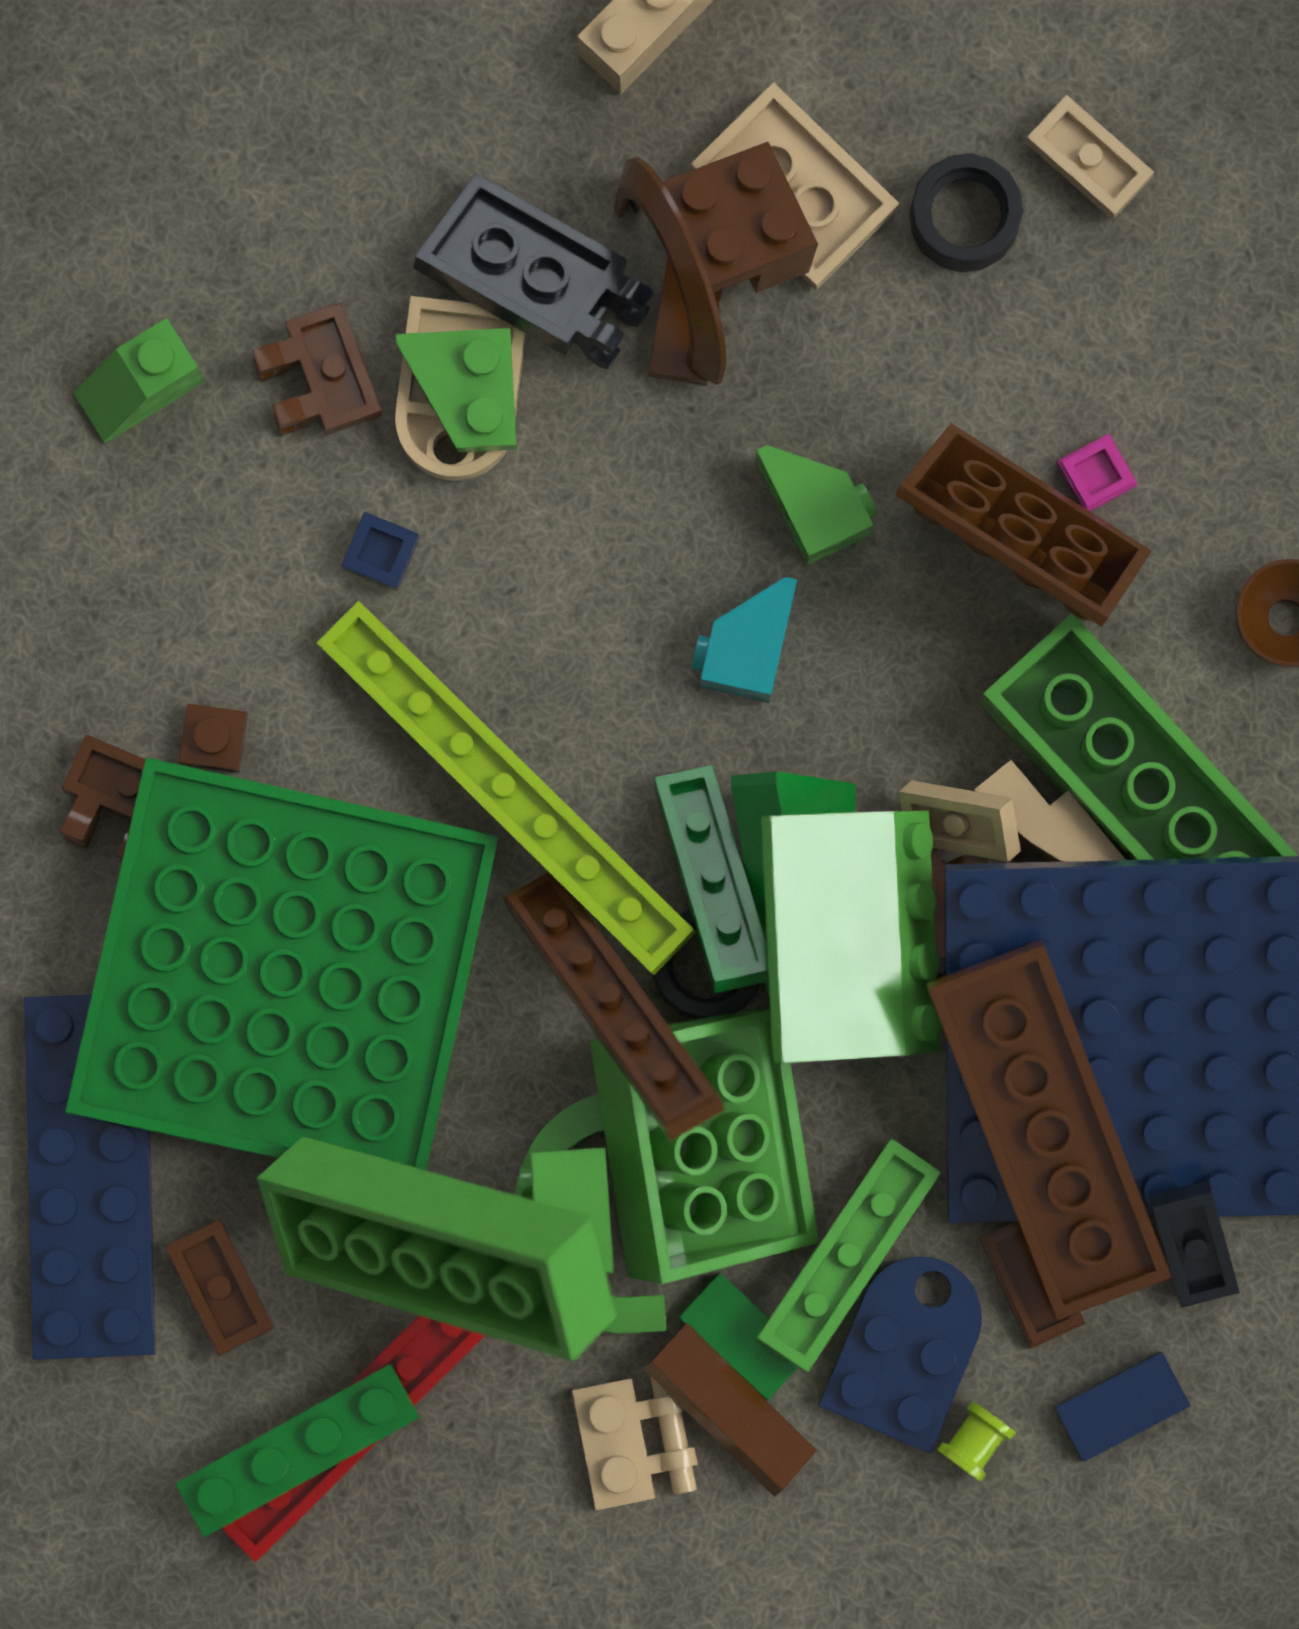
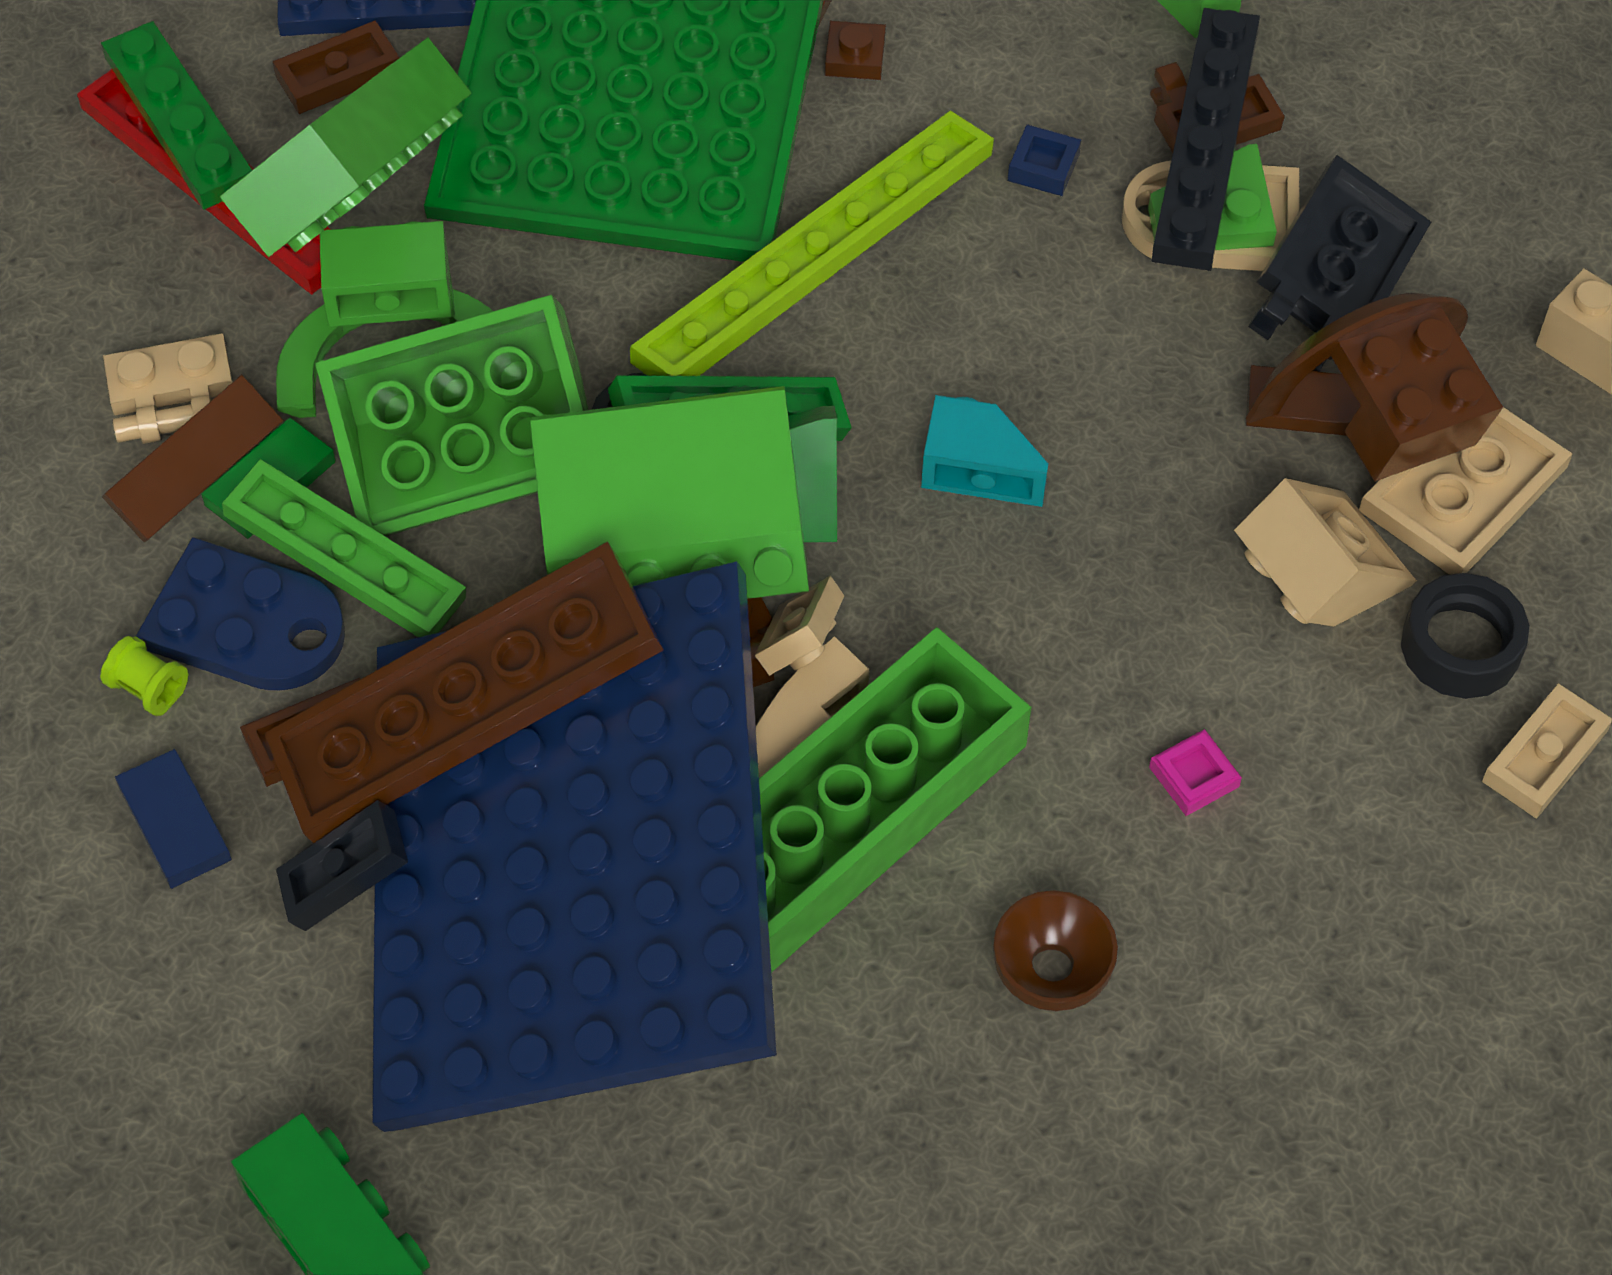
camera: 85 degrees right, 25 degrees down
reddish brown tile [503,872,725,1141] -> none
bright green slope [755,445,877,566] -> none
reddish brown slope [894,423,1151,627] -> none
none -> black plate [1151,8,1260,271]
none -> tan slope [1234,478,1417,626]

